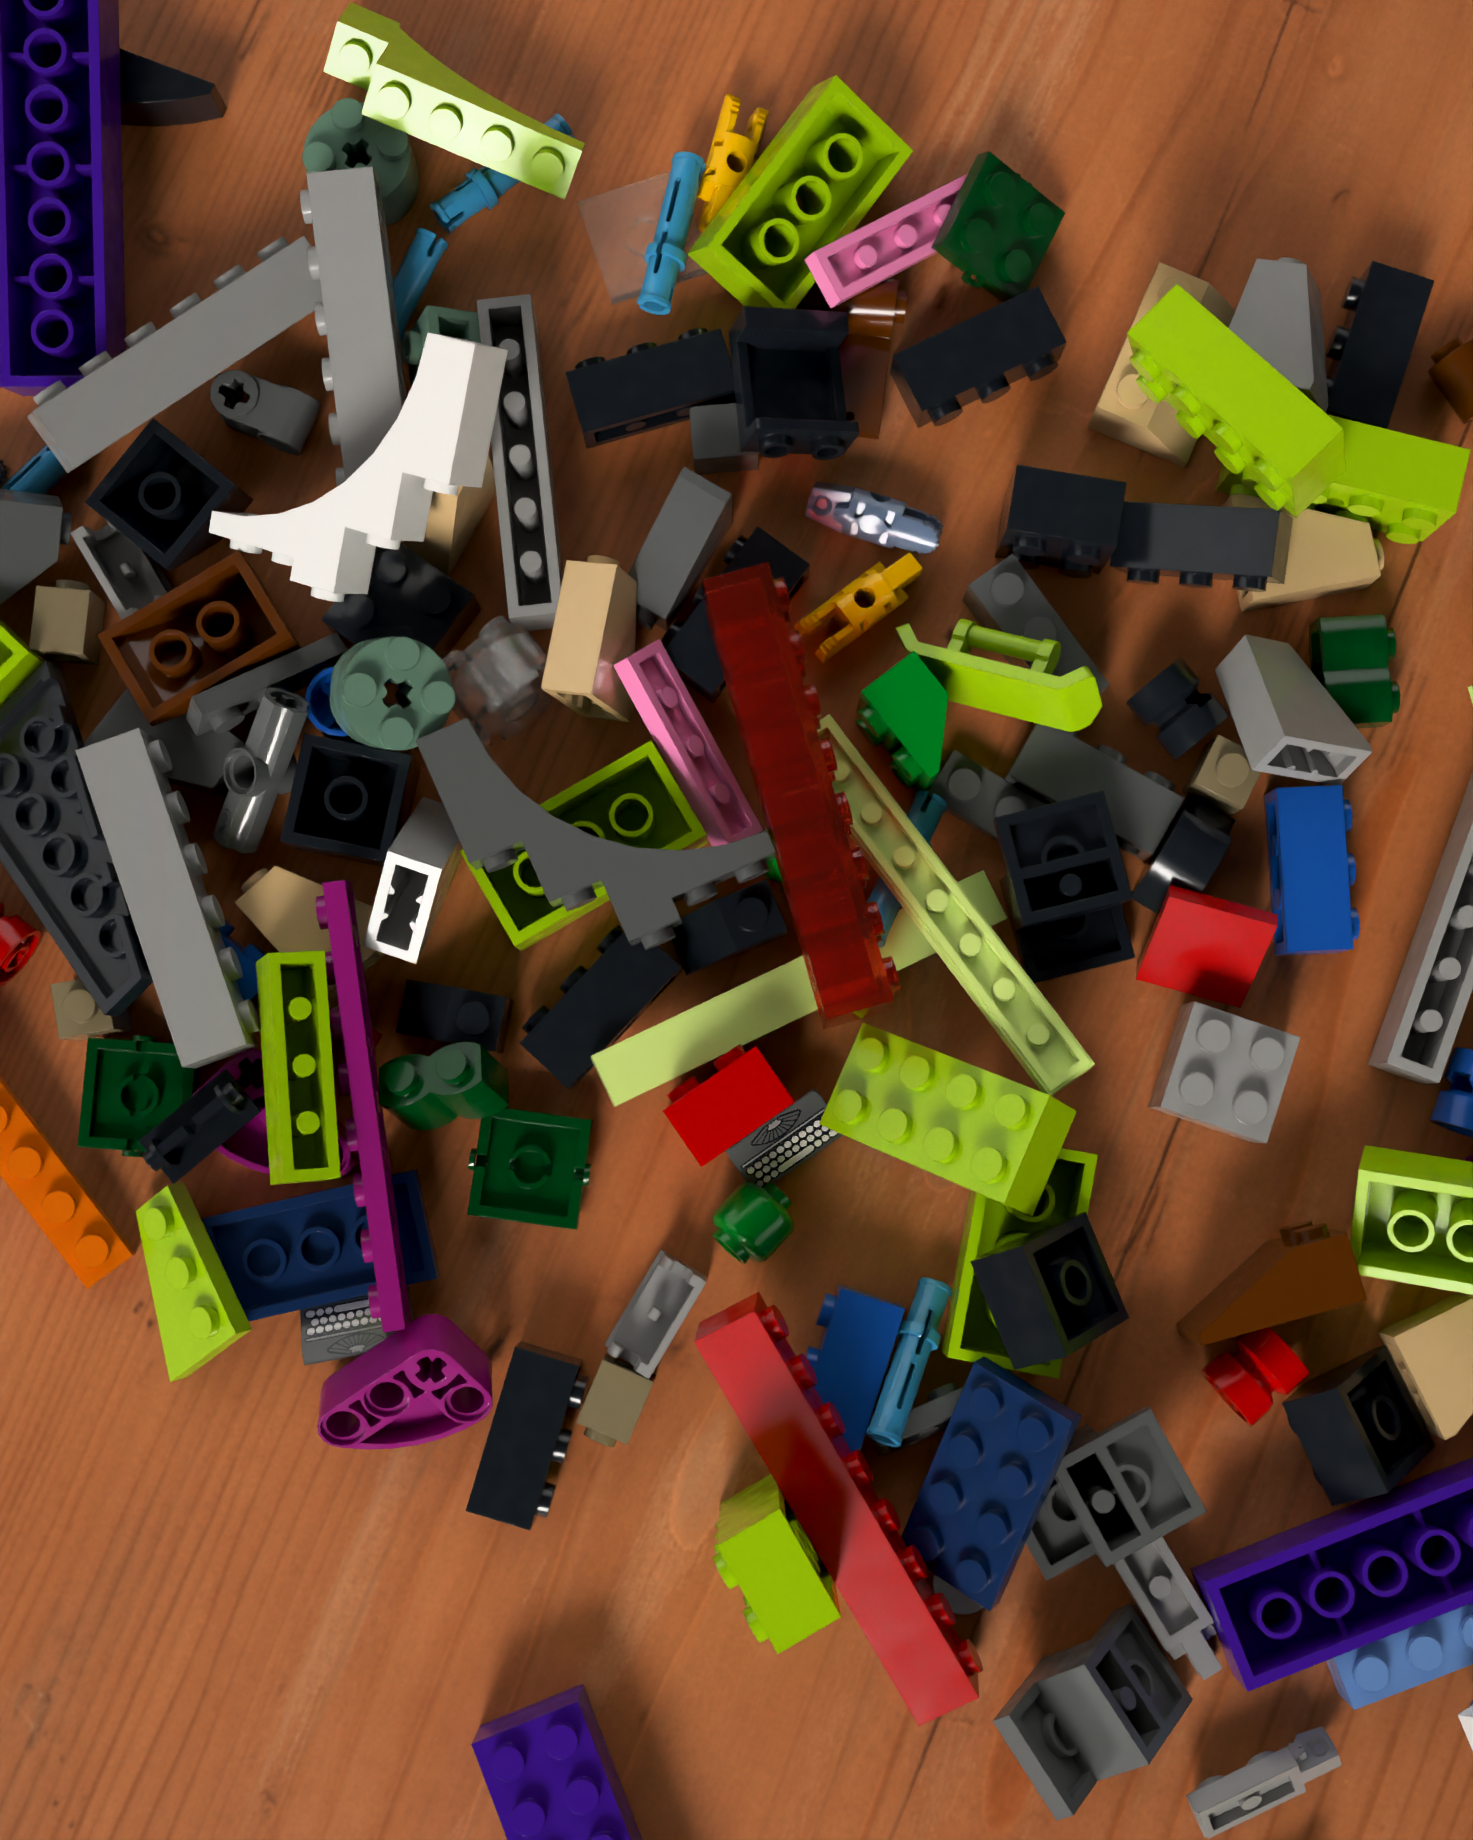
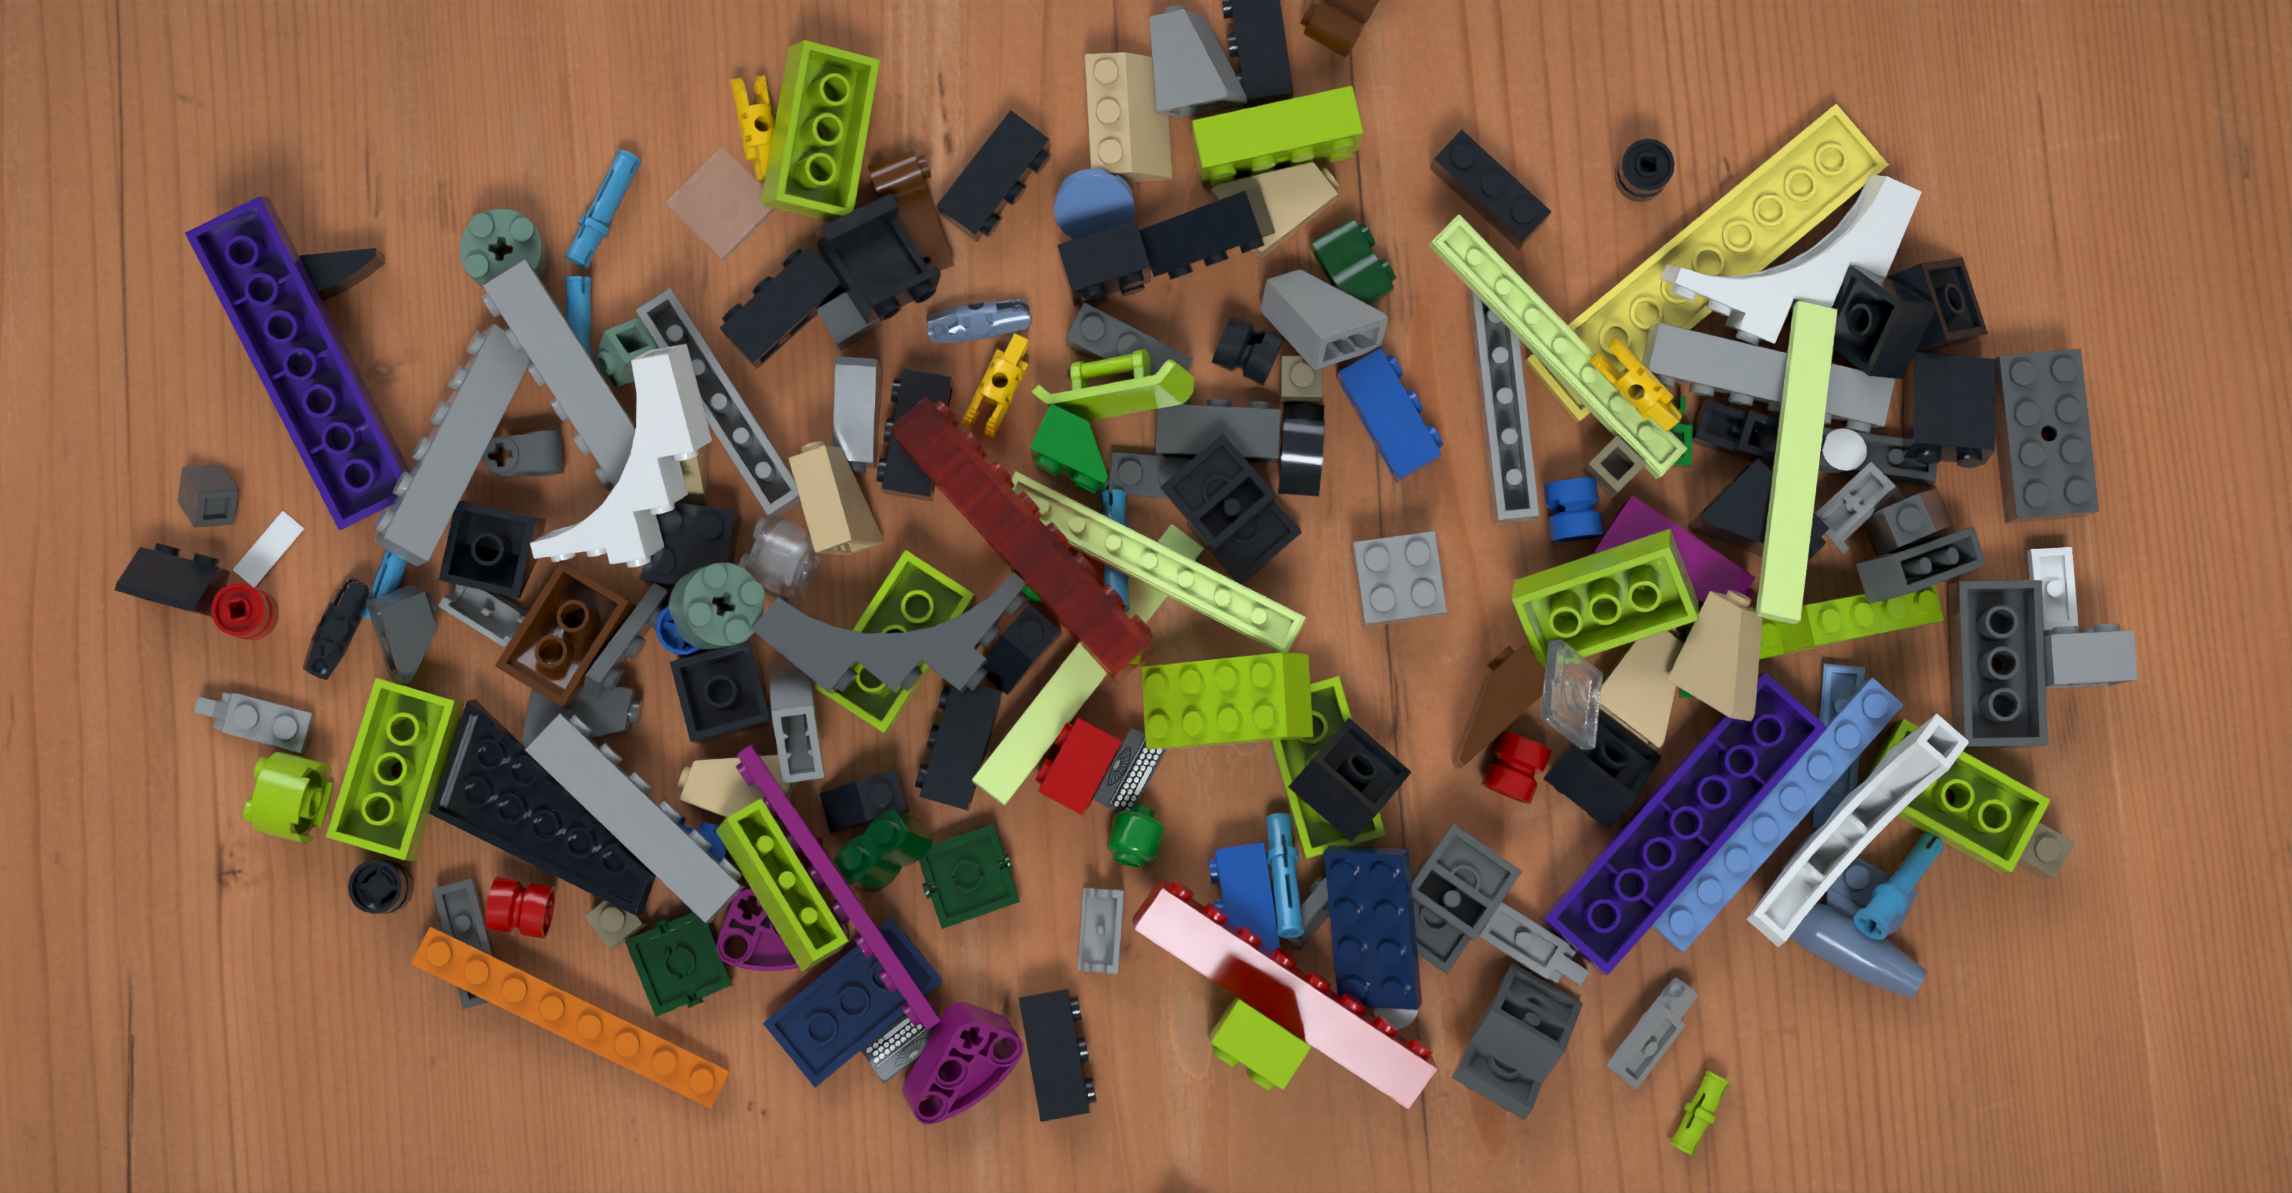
camera: 30 degrees left, 0 degrees up
dark tan brick [29,580,106,665] -> none
lime wing [136,1182,252,1382] -> none
black hinge [139,1069,262,1184] -> none
dark grey piece [212,688,311,854] -> none
arch [323,2,585,200] -> none
dark tan brick [576,1354,656,1447] -> none
bright pink plate [613,639,763,846] -> none
dark azure pin [637,151,706,315] -> none
bright pink plate [804,174,968,308] -> none
dark green plate [931,151,1065,302] -> none
lime brick [1127,284,1346,518] -> none
red tile [1136,885,1278,1008] -> none
none -> medium blue tile [1054,168,1135,239]
none -> clear tile [1540,639,1603,750]

